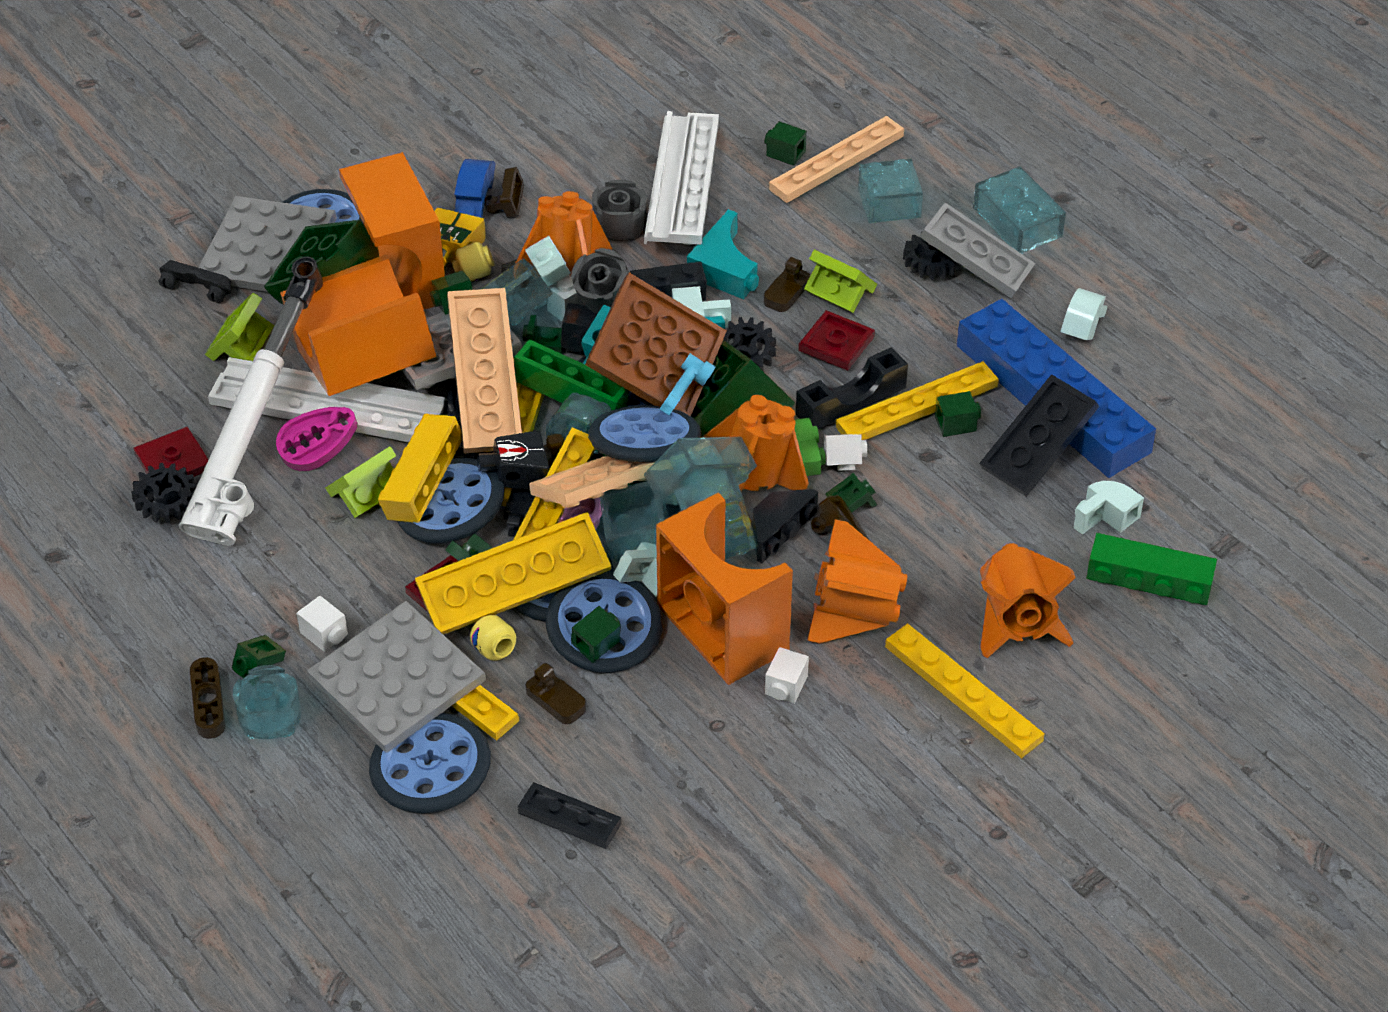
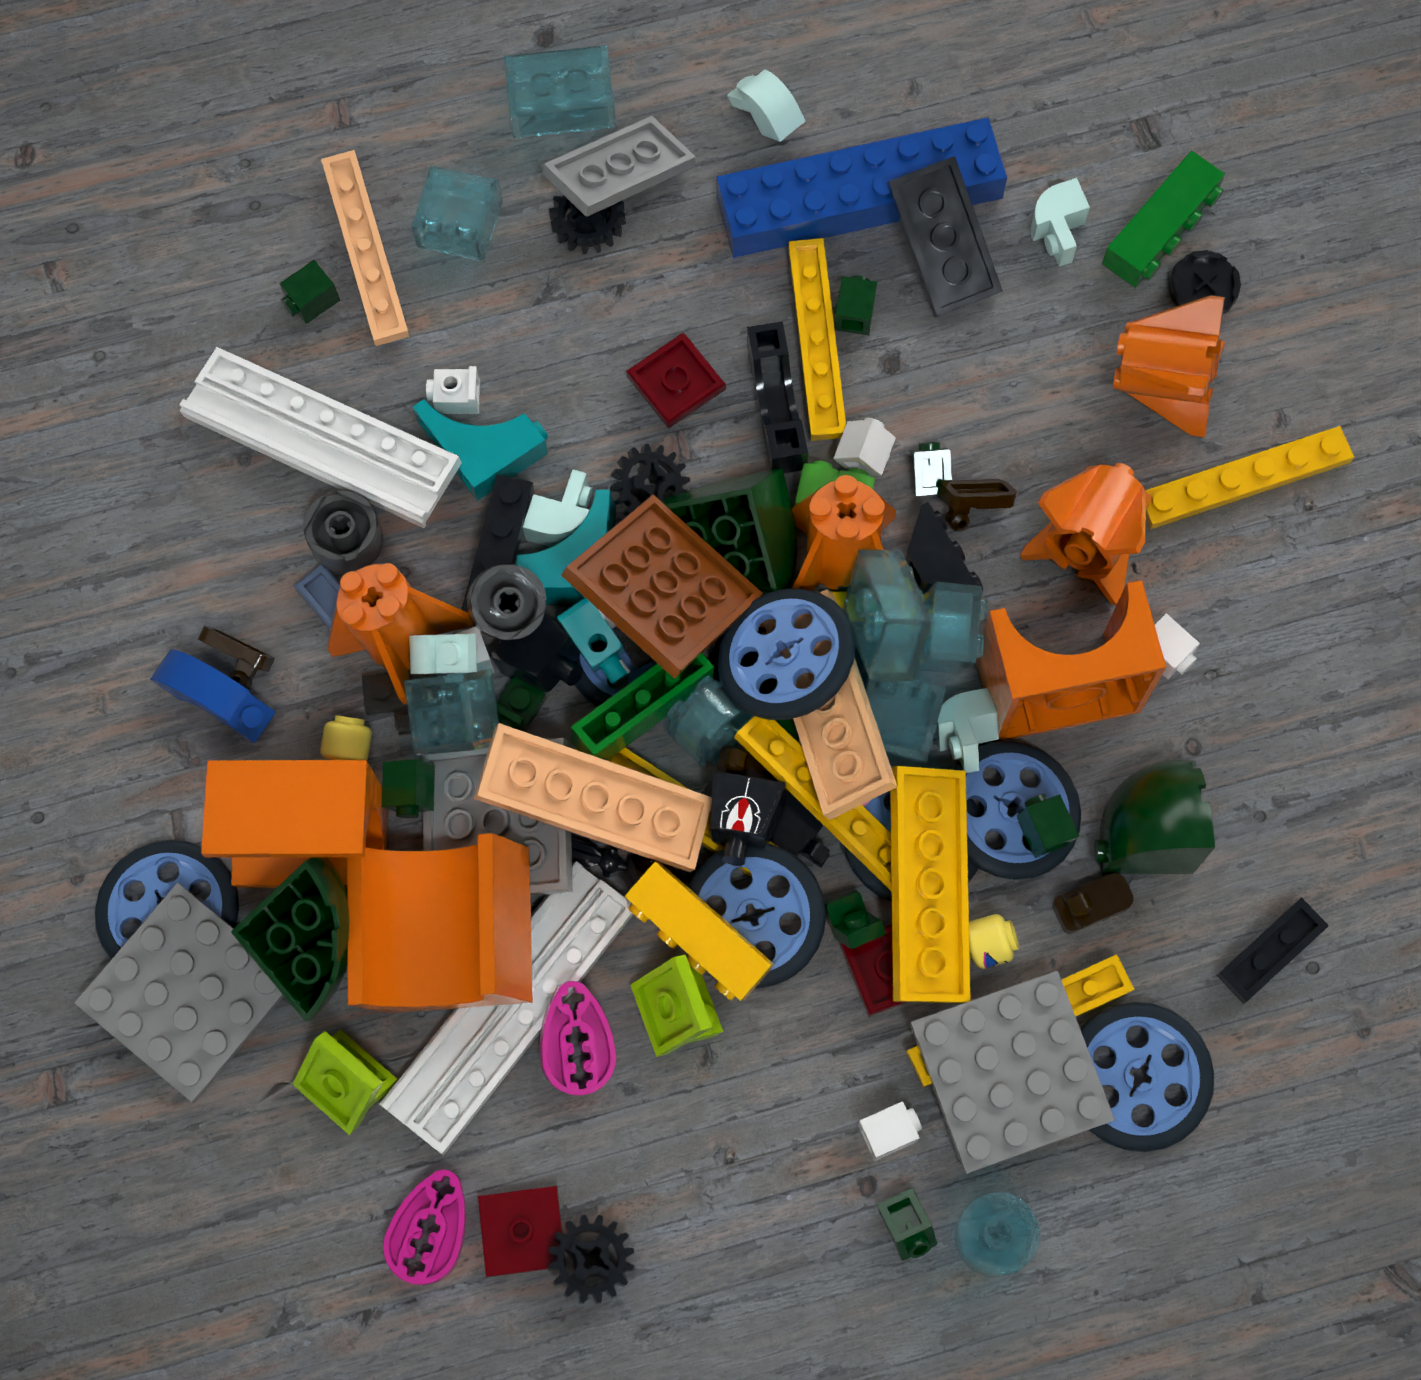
camera: 65 degrees left, 25 degrees up
black piece [158,260,231,303] -> none
white piece [179,257,324,546] -> none
dark brown beam [190,657,226,739] -> none
yellow torso [435,207,486,266] -> none
medium azure brick [660,353,716,415] -> none
dark brown piece [764,257,810,312] -> none
lime bracket [804,249,877,313] -> none
none -> dark pink piece [383,1170,467,1285]
none -> white brick [426,366,480,414]
none -> dark green brick [1094,760,1215,874]
none -> black tile [1168,250,1241,315]

